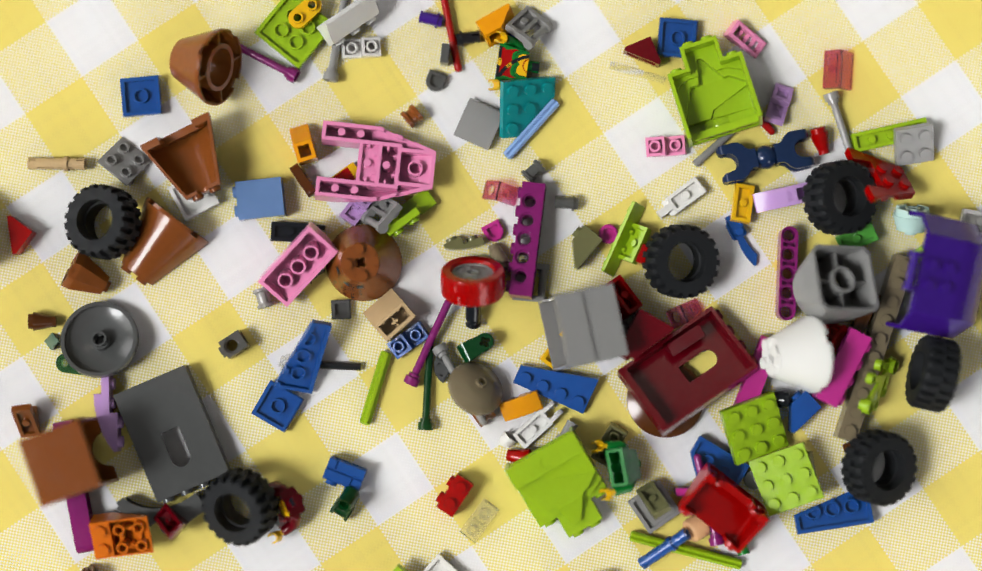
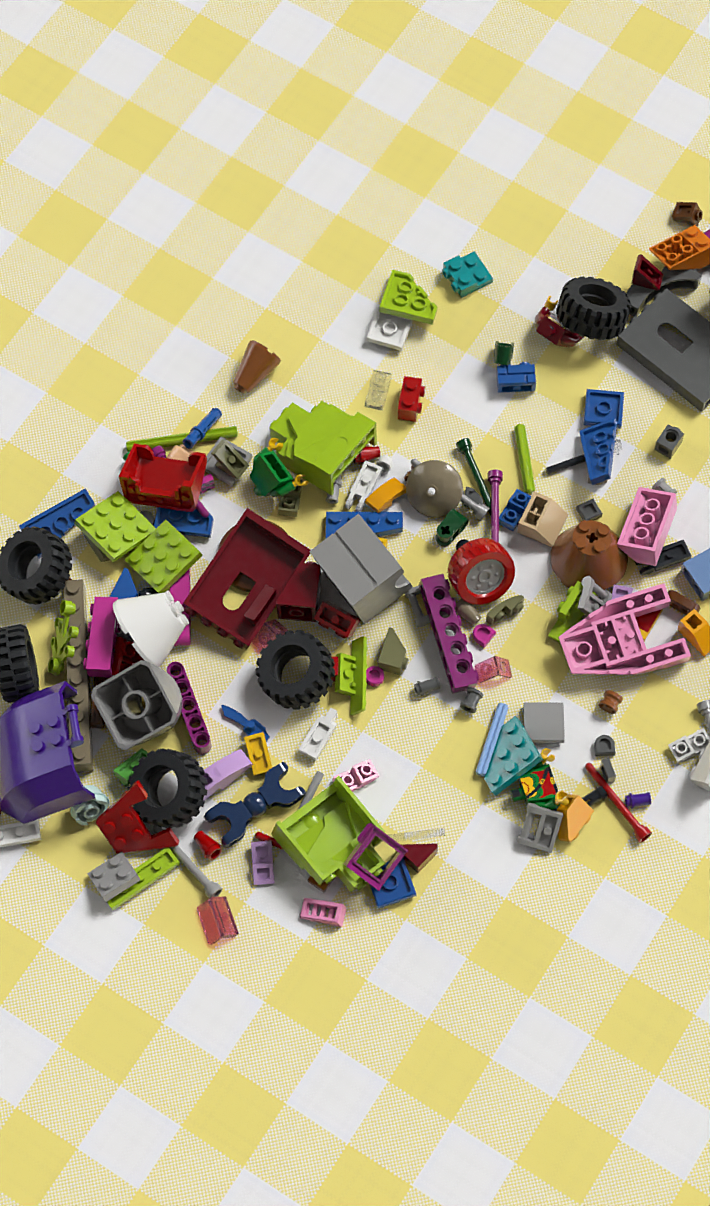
camera: 160 degrees right, 20 degrees down
none -> magenta piece [344,823,408,891]

